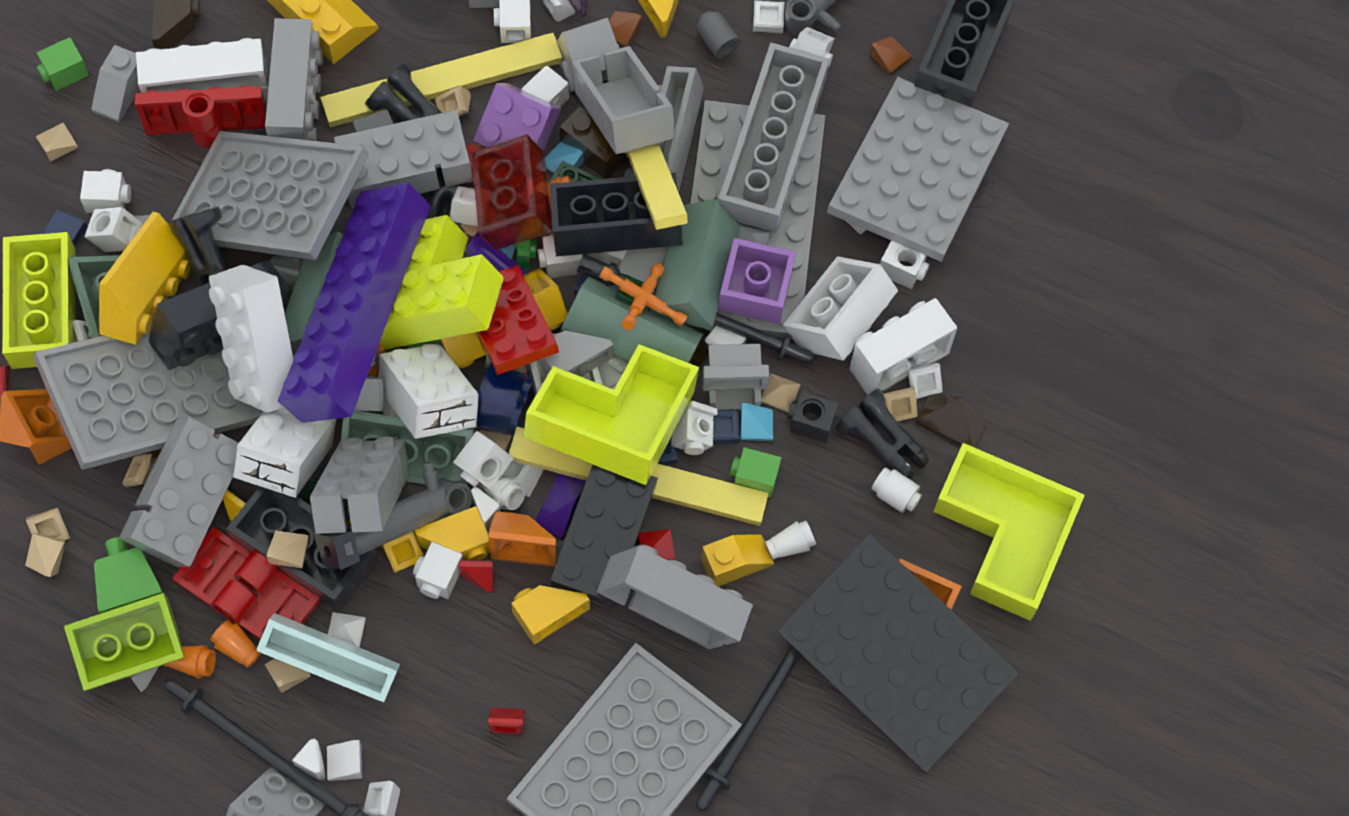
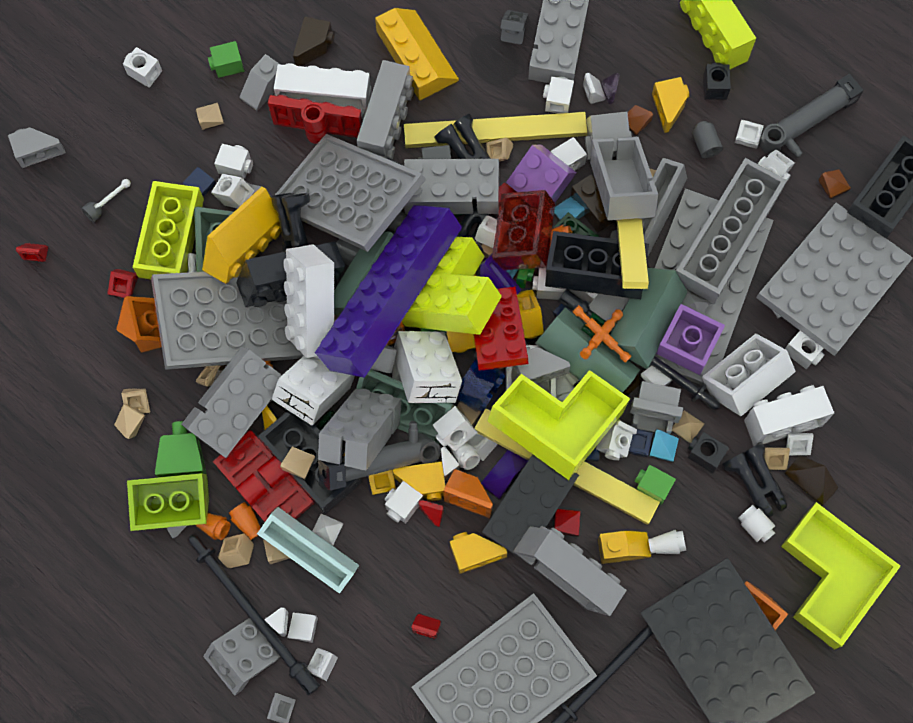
camera: 20 degrees right, 5 degrees up
none -> tan slope [218,533,254,568]

